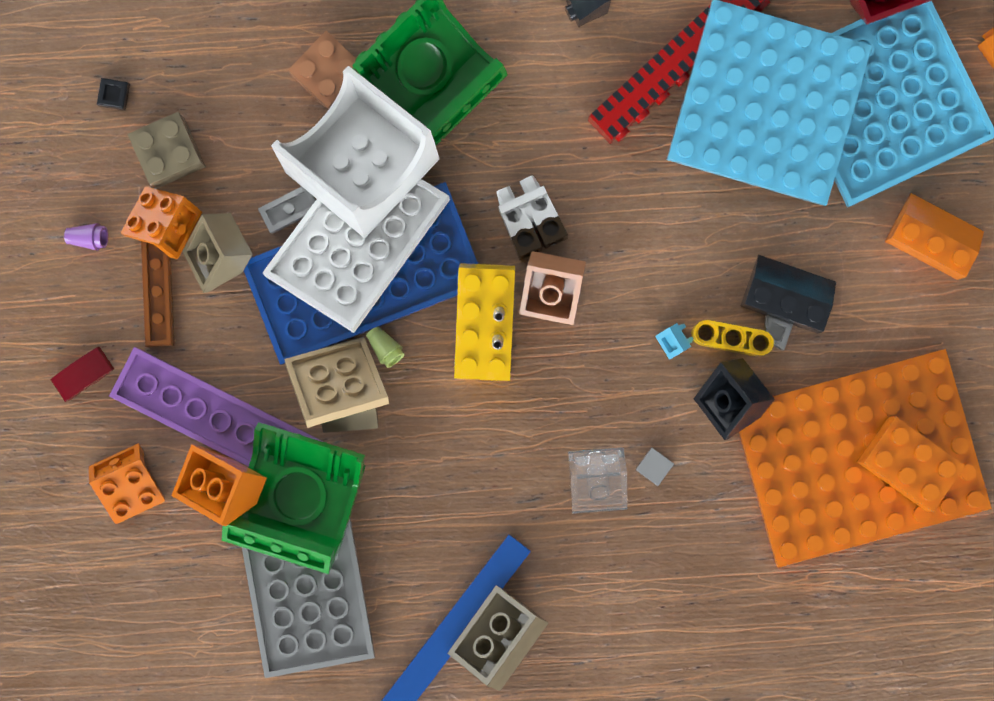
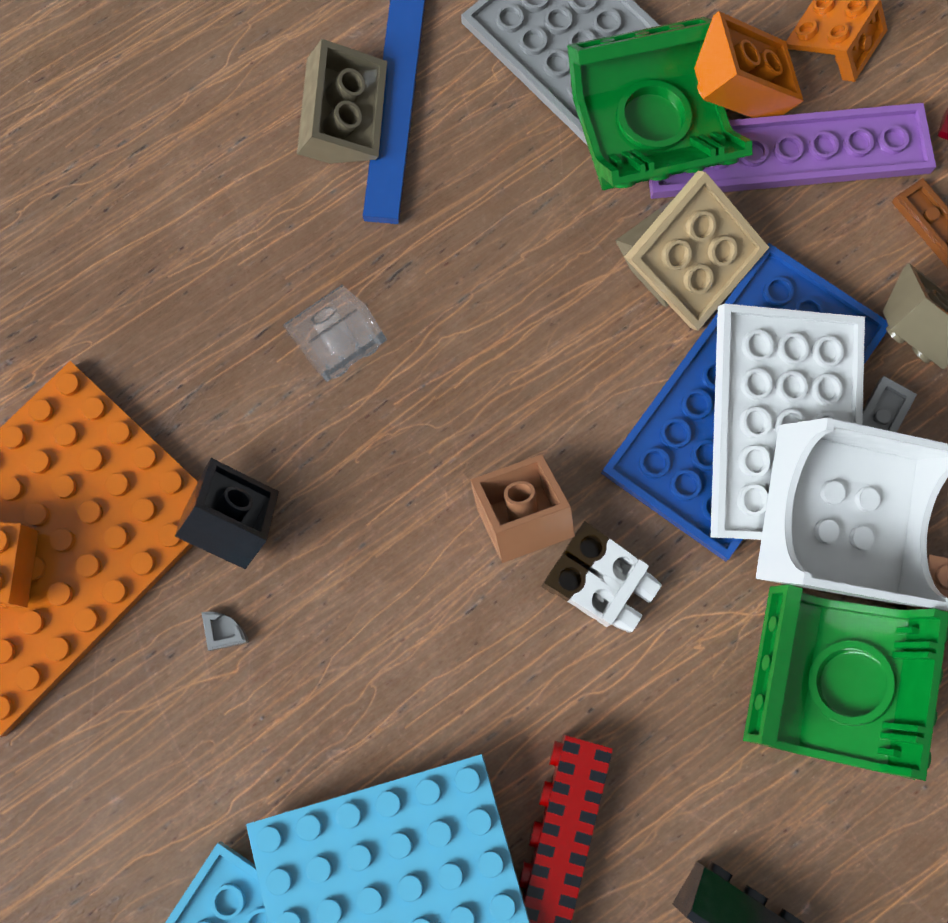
camera: 145 degrees right, 10 degrees down
yellowish green cone [366,326,405,368] -> none
yellow piece [454,263,515,381] -> none
light grey tile [635,447,674,486] -> none
medium azure tile [655,323,694,360] -> none
yellow beam [691,320,774,356] -> none
black slope [740,255,836,334] -> none
orange slope [885,193,984,280] -> none

